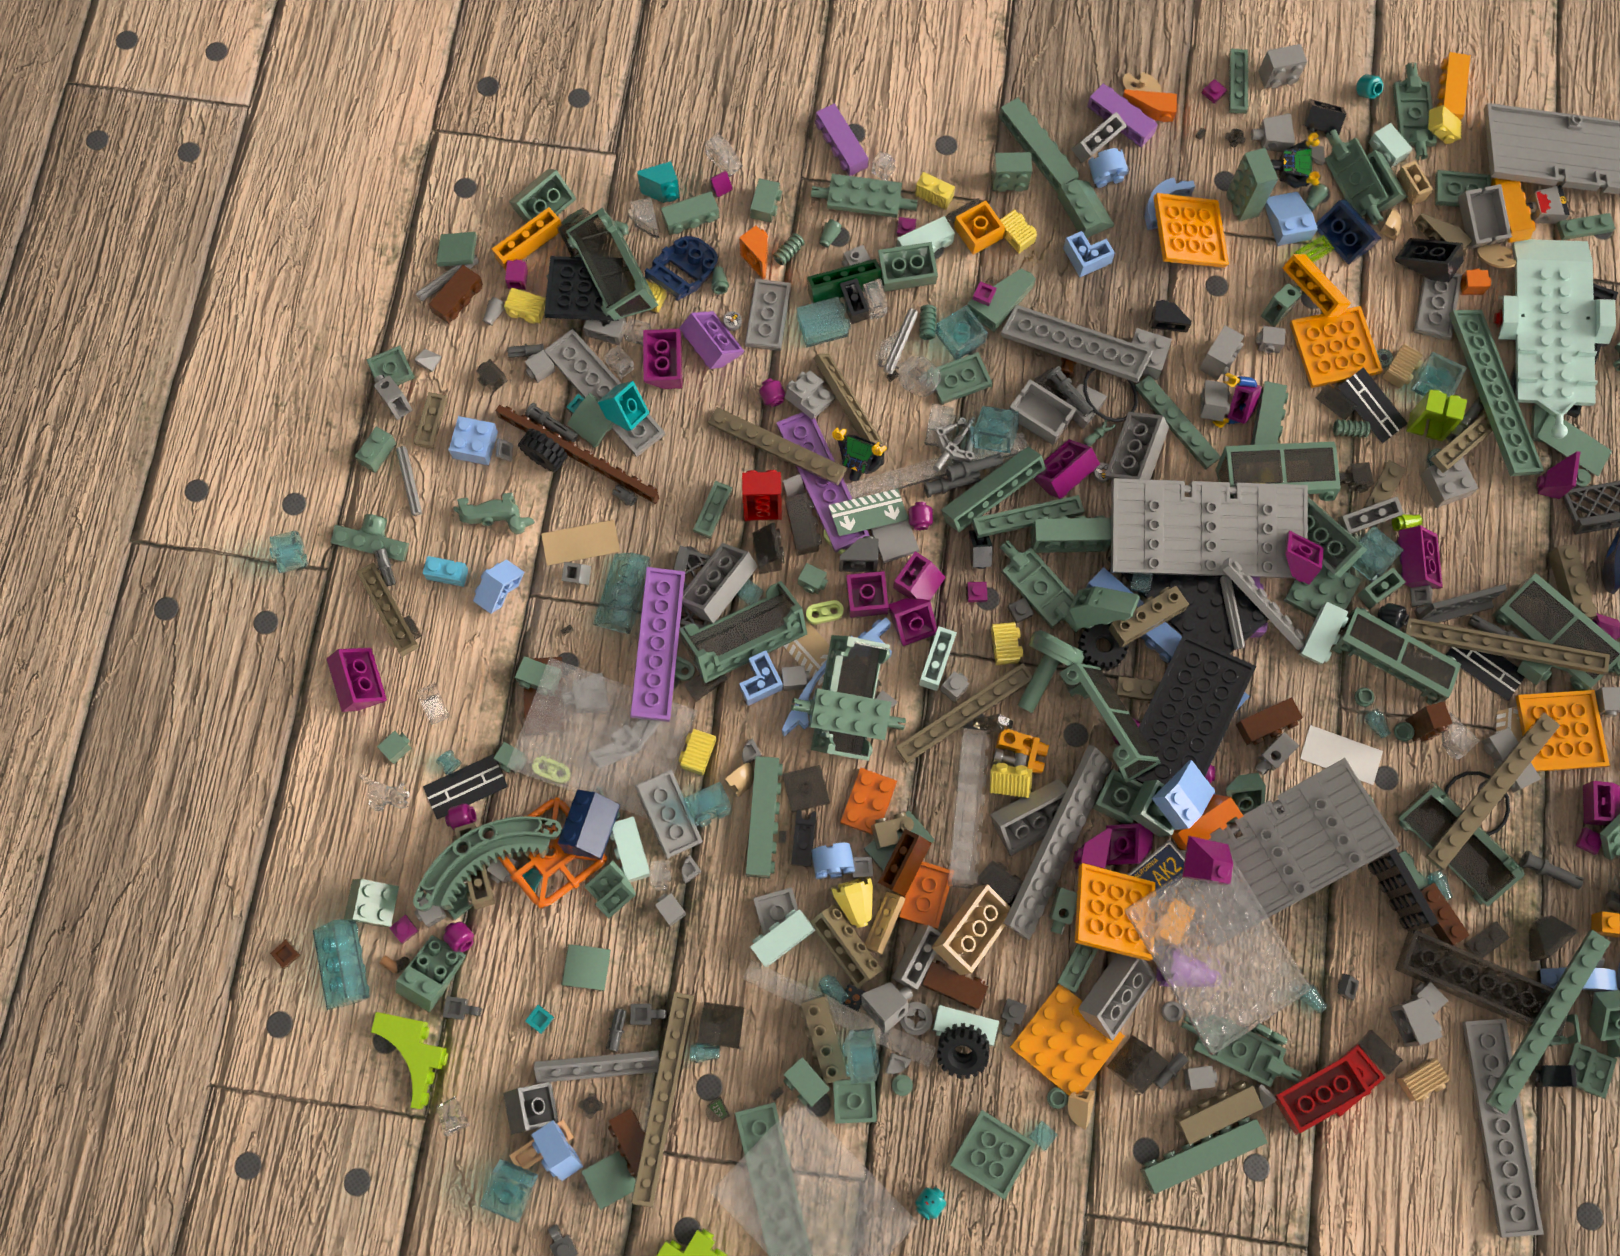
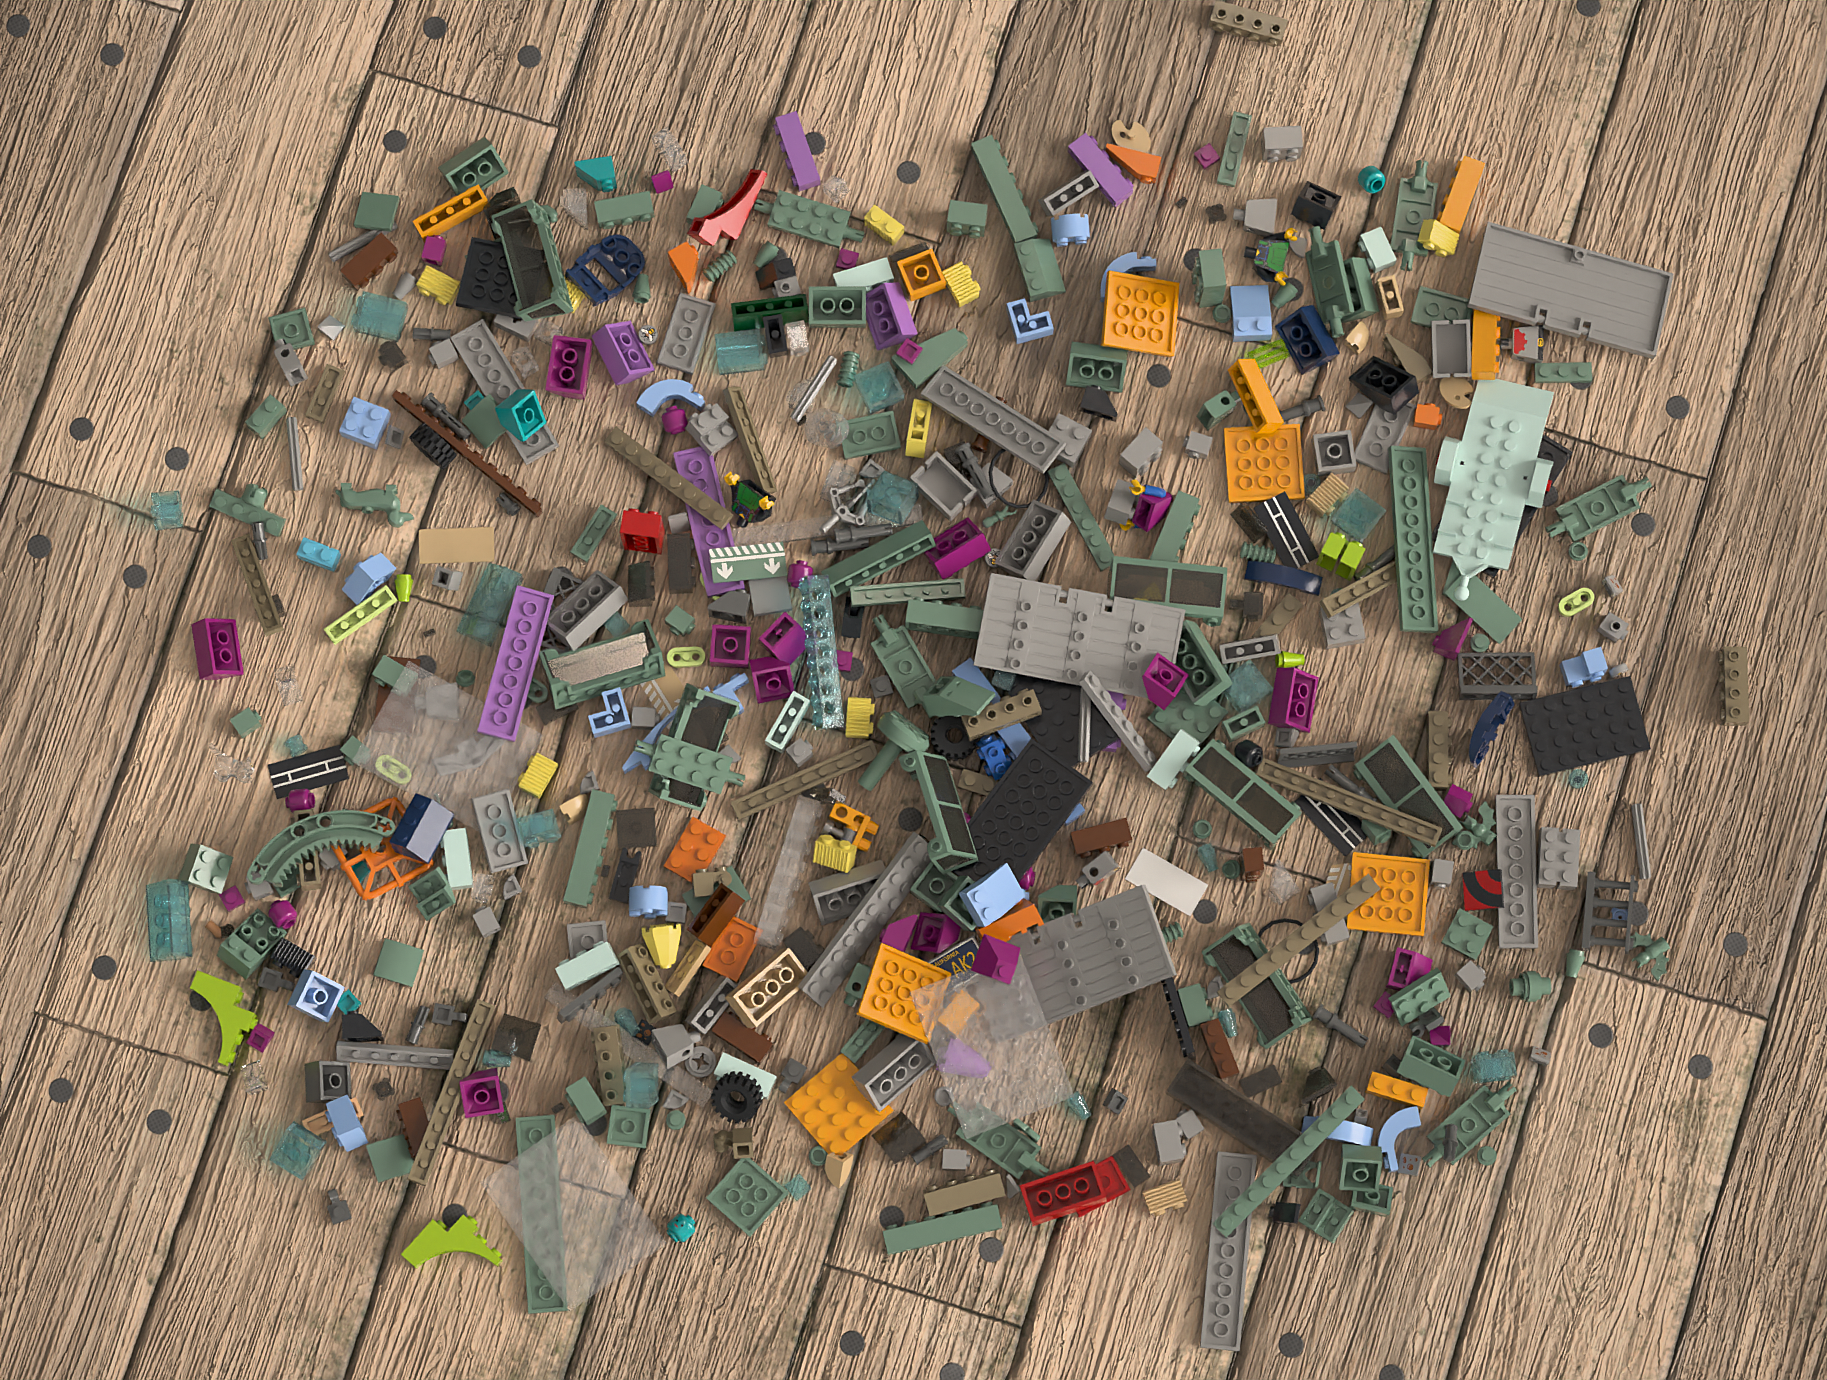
camera: 10 degrees right, 5 degrees up
reddish brown plate [270,939,300,969] -> none
none -> magenta slope [246,1023,275,1053]
none -> black brick [270,937,317,979]
none -> light blue brick [287,969,345,1022]
none -> yellowish green brick [324,585,398,645]
none -> black slope [342,1011,386,1042]
none -> clear light blue brick [351,291,409,342]
none -> lime cone [394,574,413,602]
none -> sand green plate [456,670,475,687]
none -> magenta slope [459,1068,504,1118]
none -> dark grey plate [557,967,623,1024]
none -> light blue arch [636,379,705,417]
none -> arch [687,169,767,246]
none -> dark tan brick [713,1128,754,1159]
none -> black slope [755,257,796,291]
none -> clear light blue brick [799,575,844,730]
none -> light grey tile [859,459,885,479]
none -> medium lavender slope [866,282,918,350]
none -> light yellow slope [905,399,932,458]
none -> blue brick [976,734,1012,781]
none -> sand green slope [1066,341,1128,393]
none -> light grey tile [1206,975,1223,1000]
none -> sand green plate [1212,304,1231,323]
none -> dark blue slope [1244,561,1323,596]
none -> dark grey pin [1279,395,1325,422]
none -> light grey brick [1311,430,1357,477]
none -> light grey slope [1346,393,1373,419]

